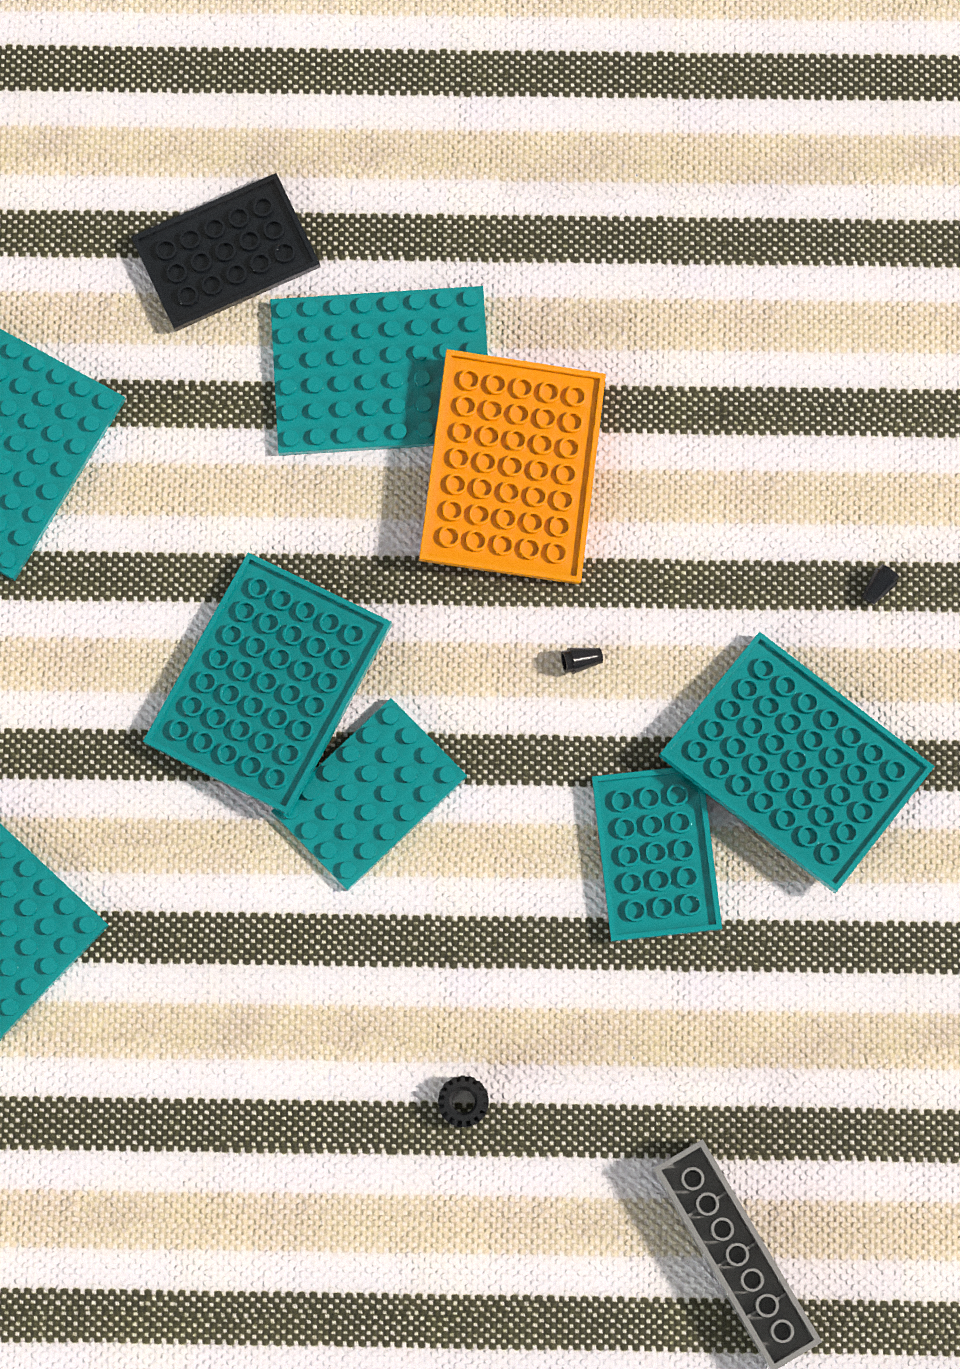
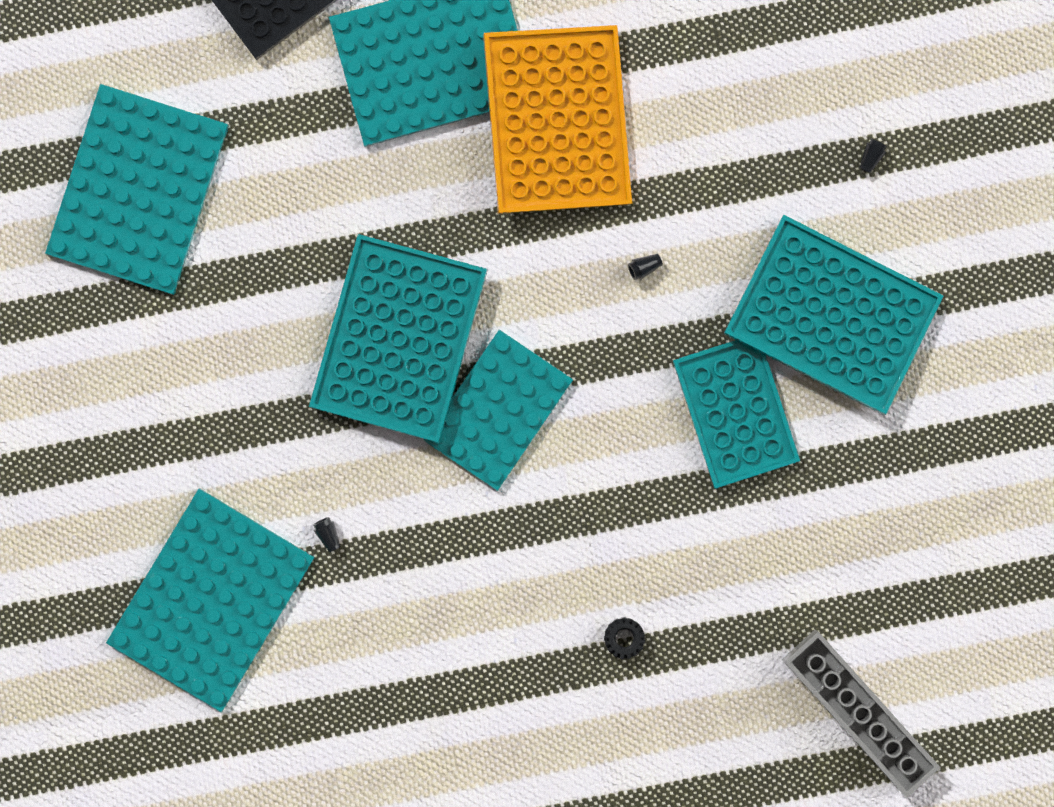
camera: 15 degrees left, 10 degrees up
none -> black cone [313,517,341,552]

